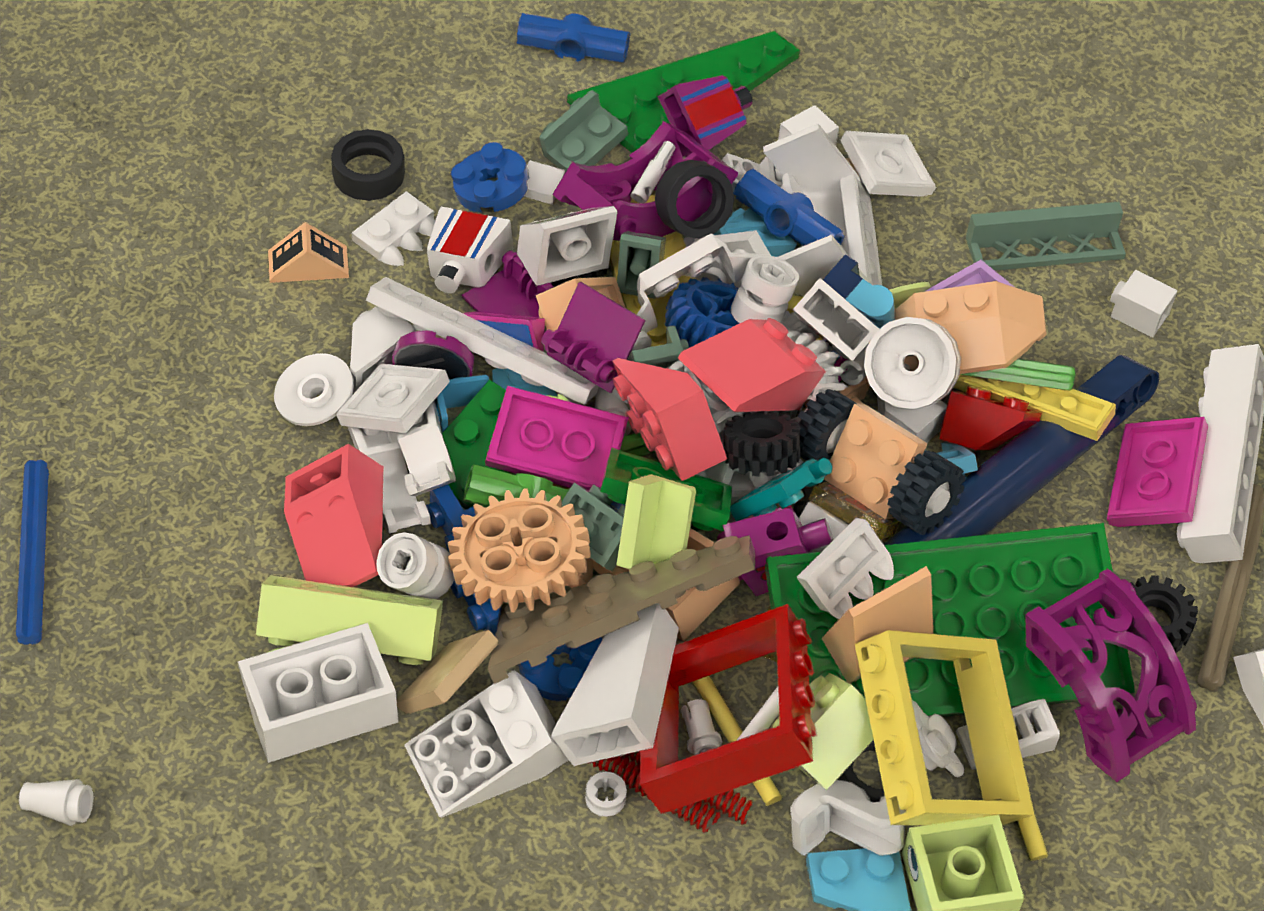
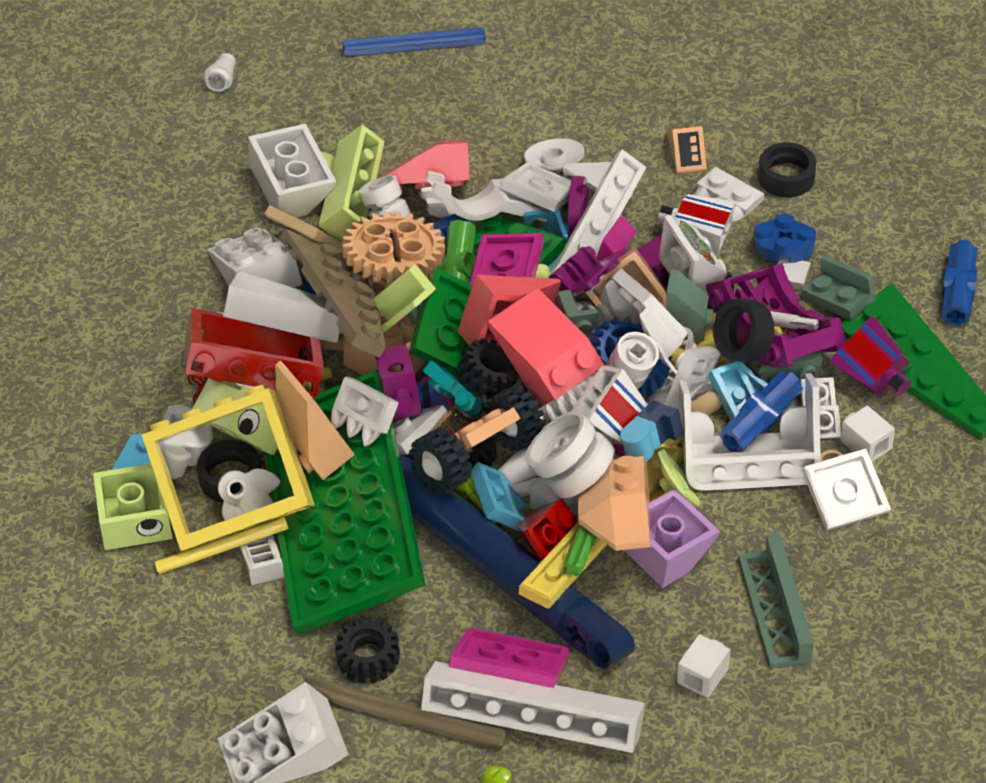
camera: 95 degrees right, 5 degrees down
magenta fence [1025,569,1197,782] -> none

